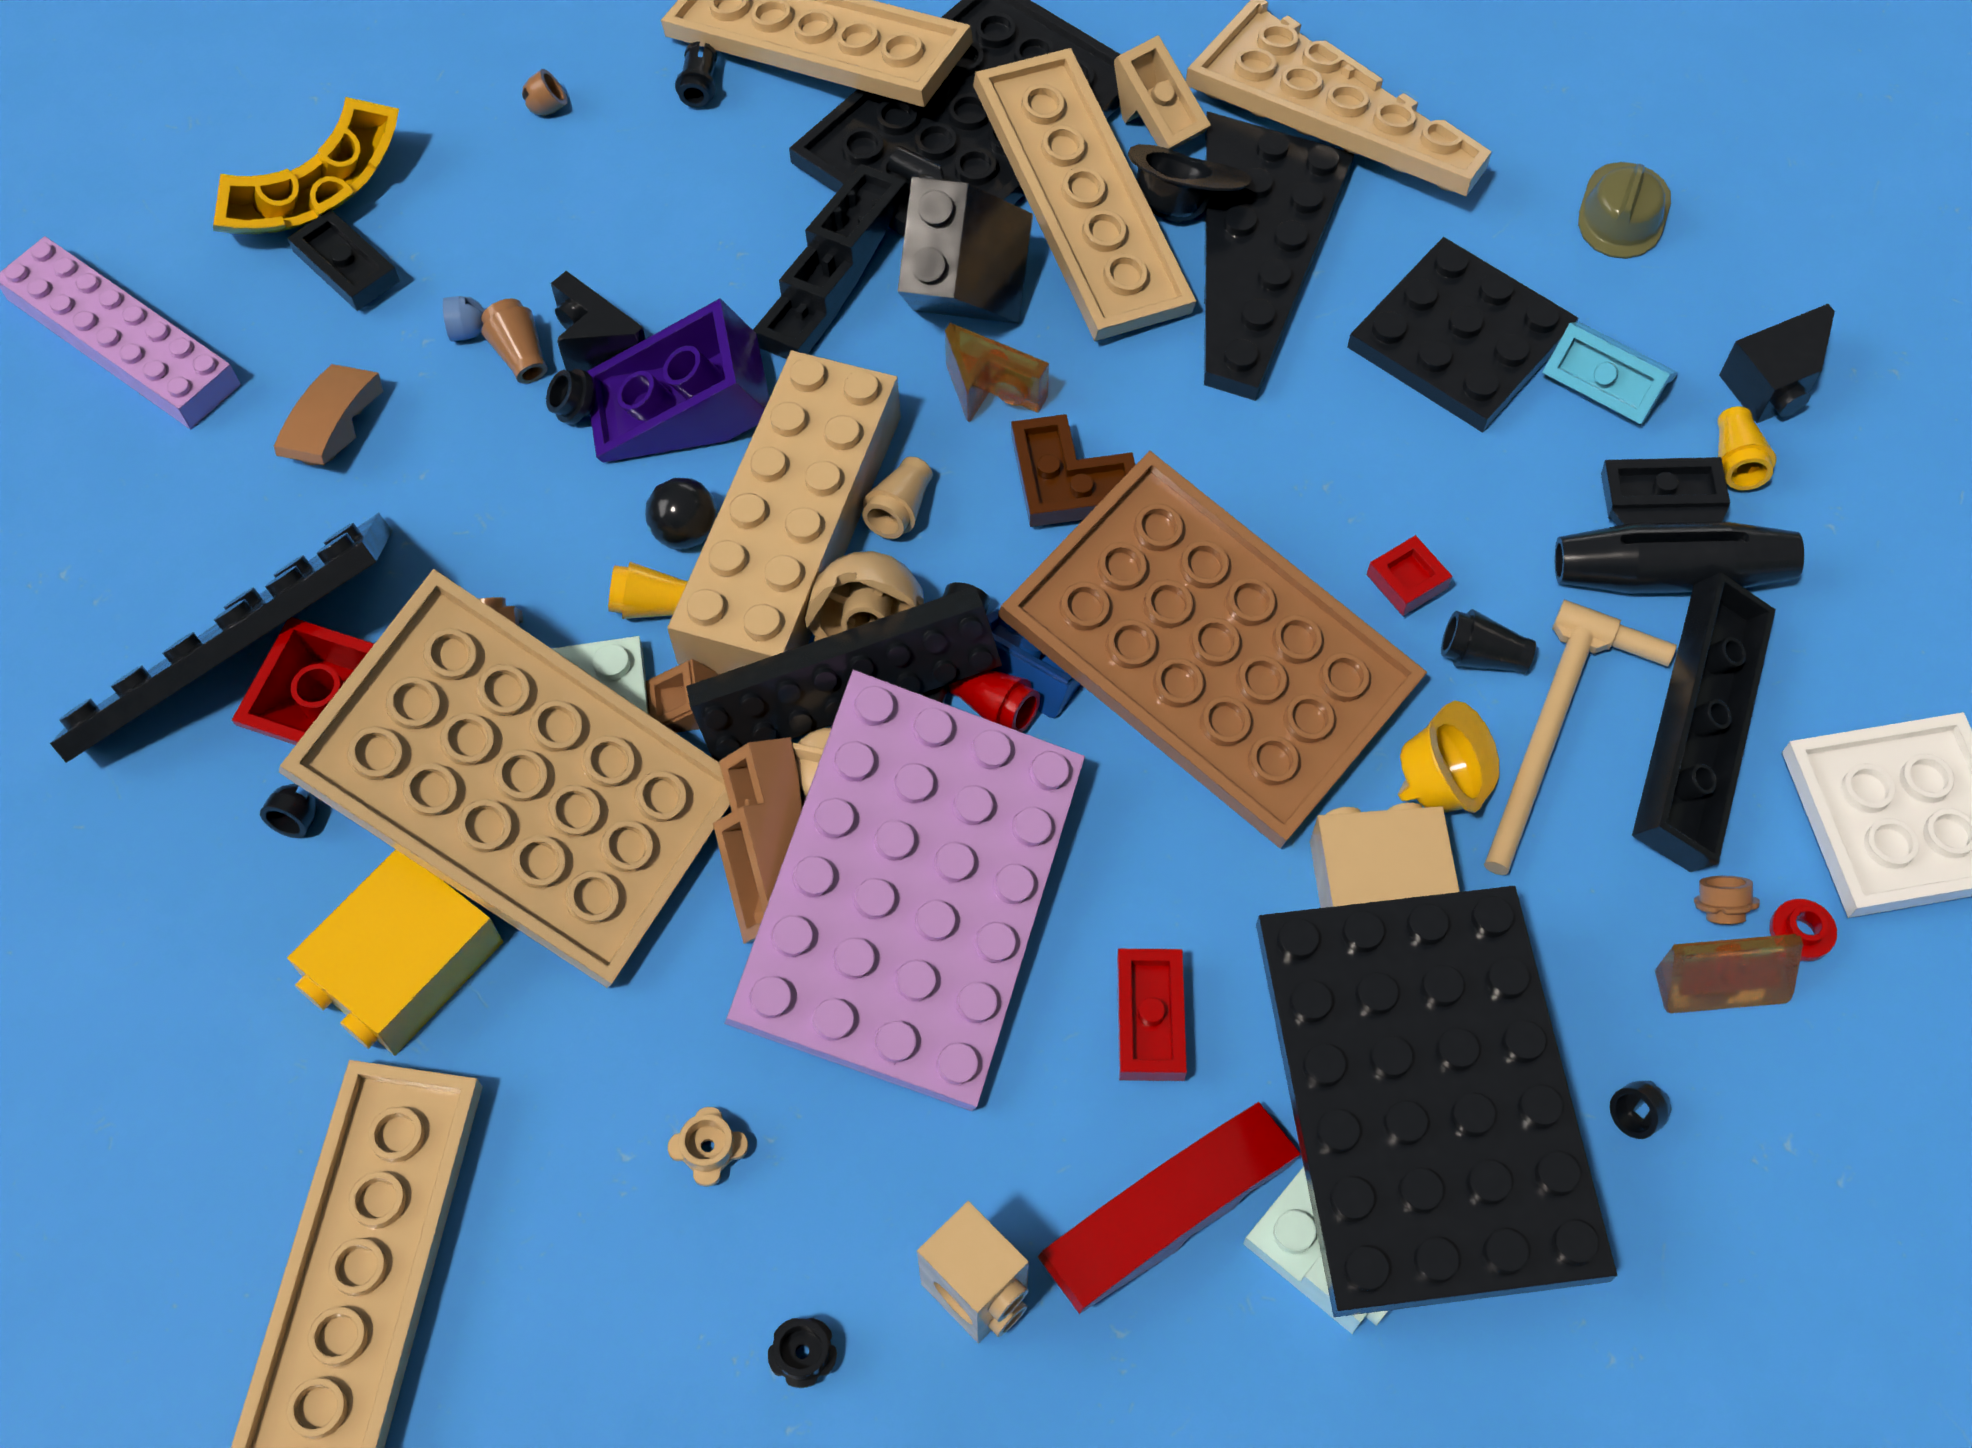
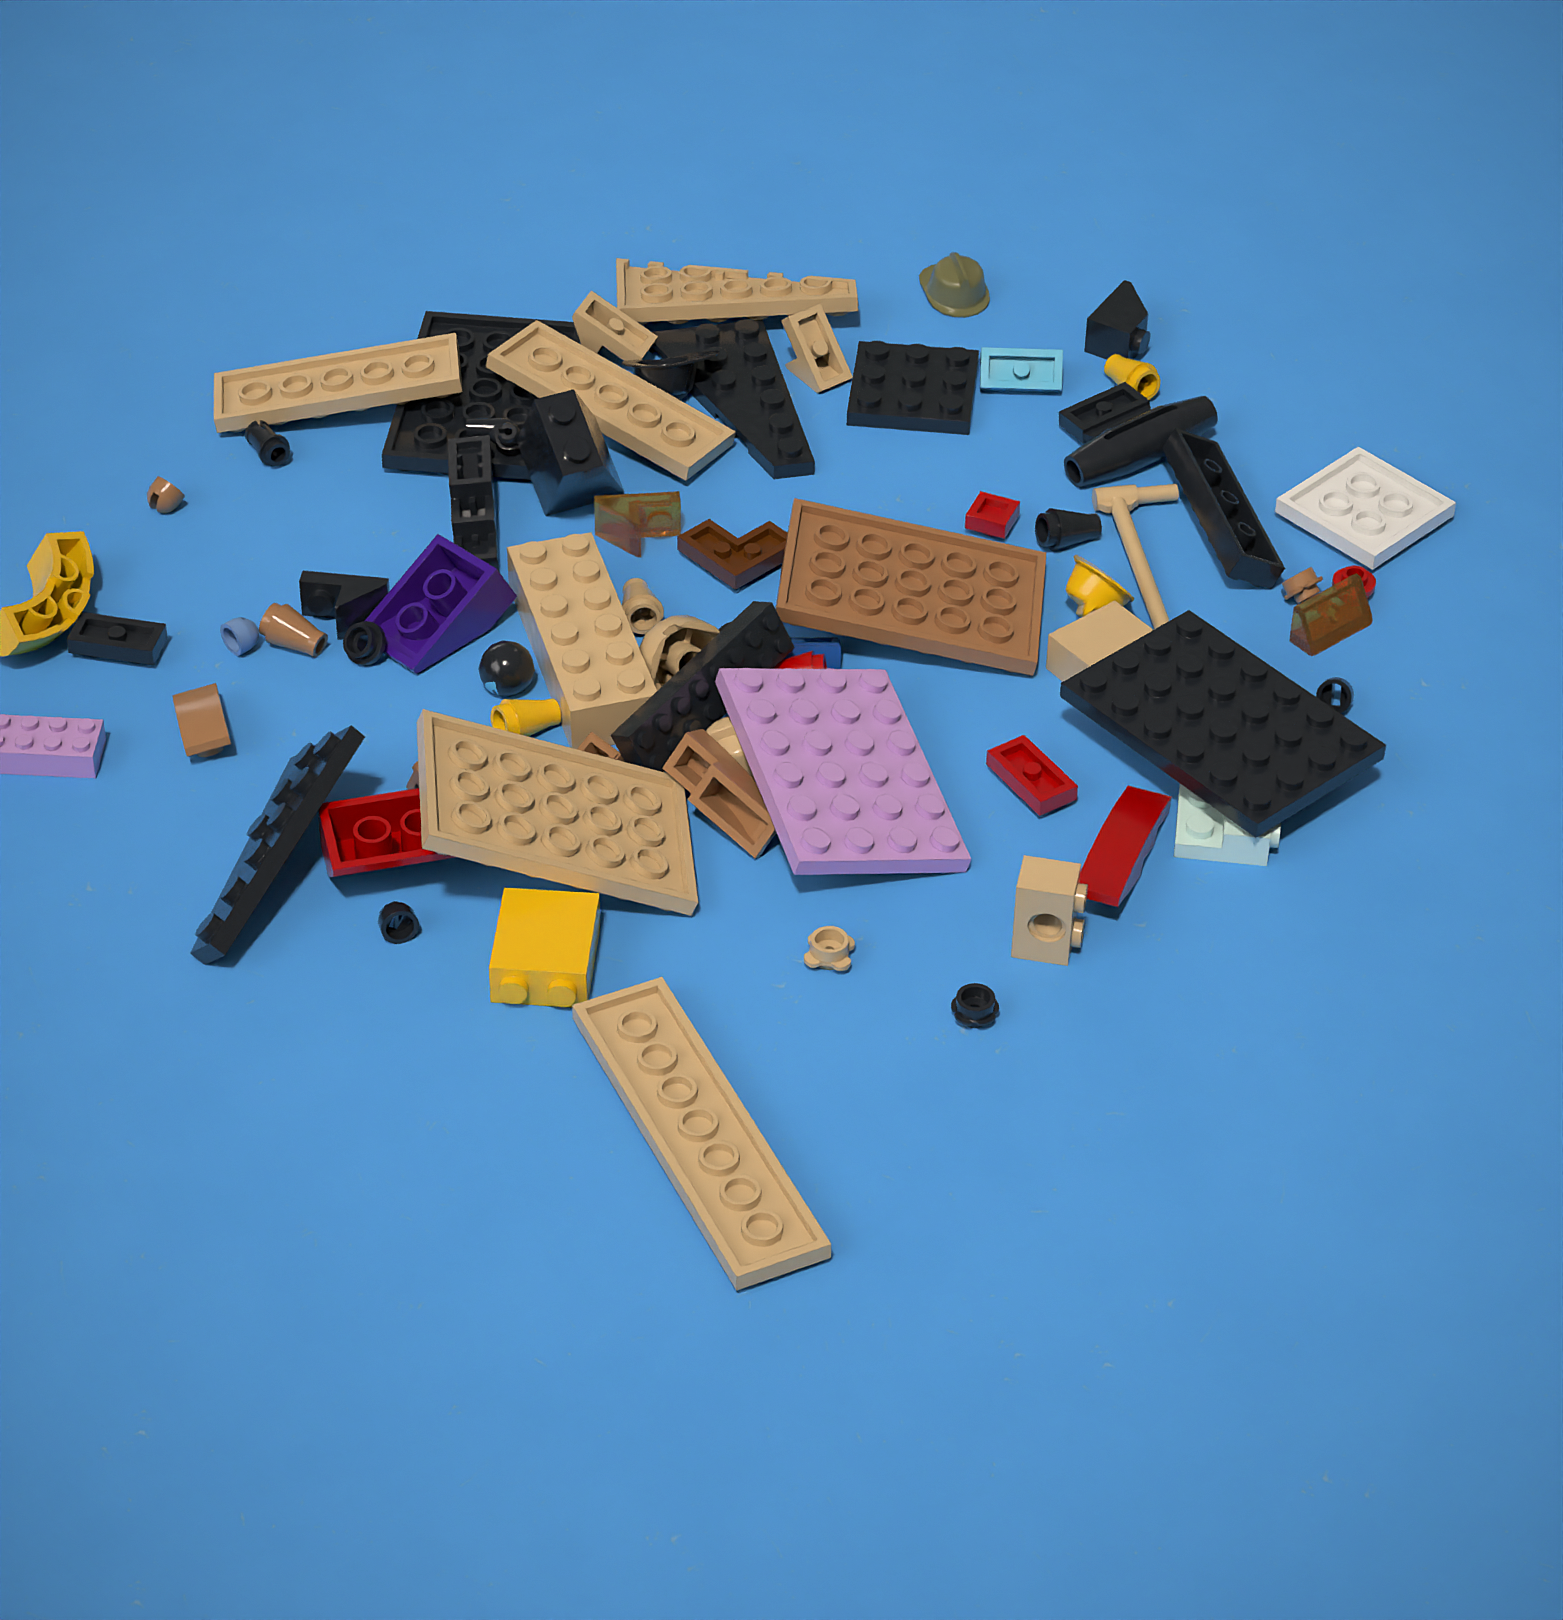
camera: 35 degrees left, 20 degrees down
none -> tan slope [781,303,853,393]

